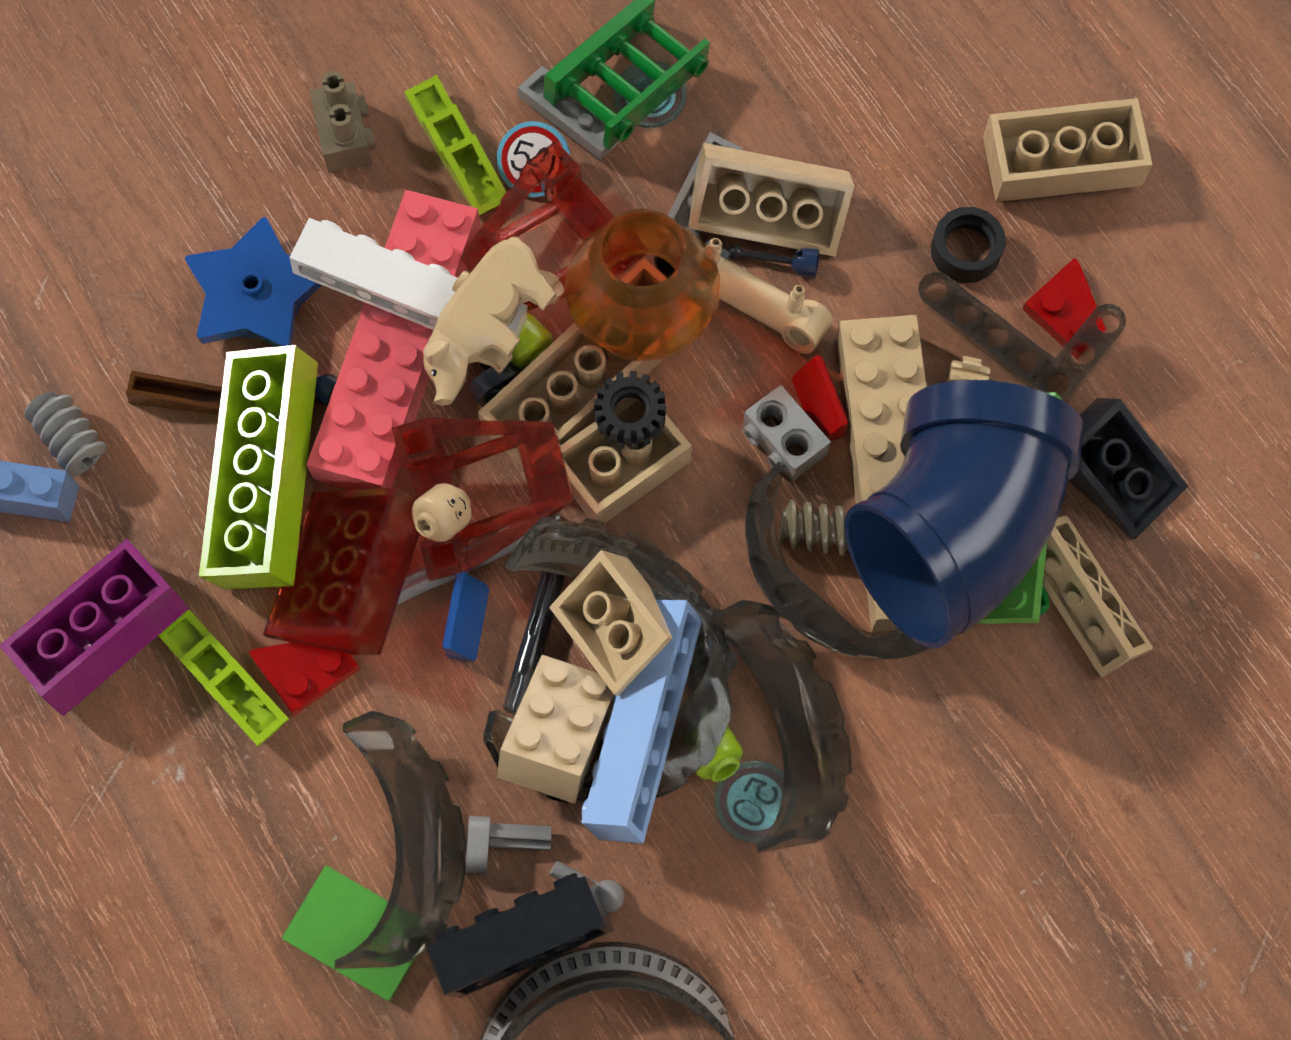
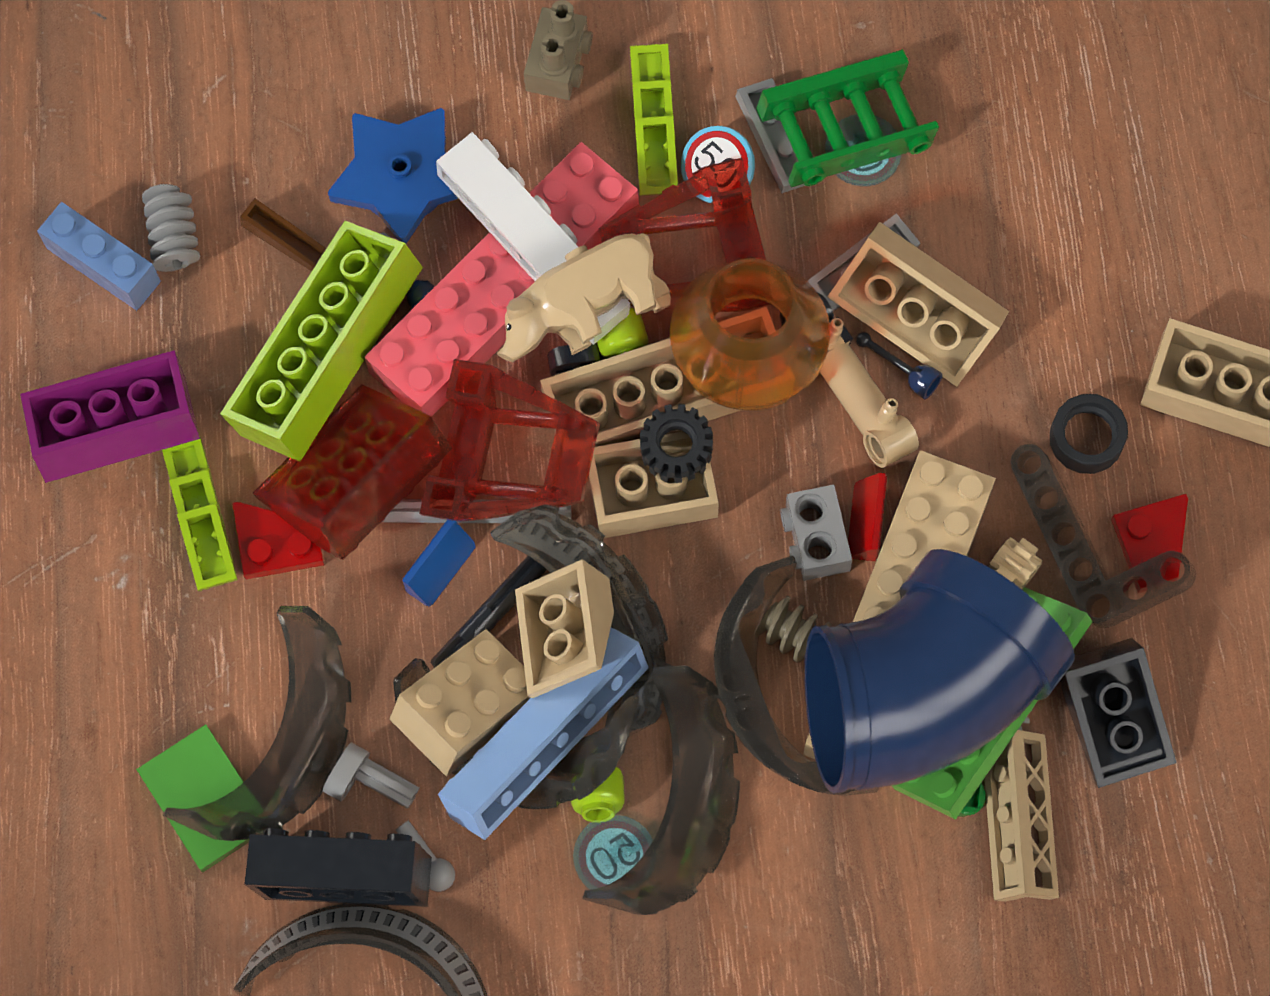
camera: 30 degrees right, 0 degrees up
tan head [412,483,472,543] -> none

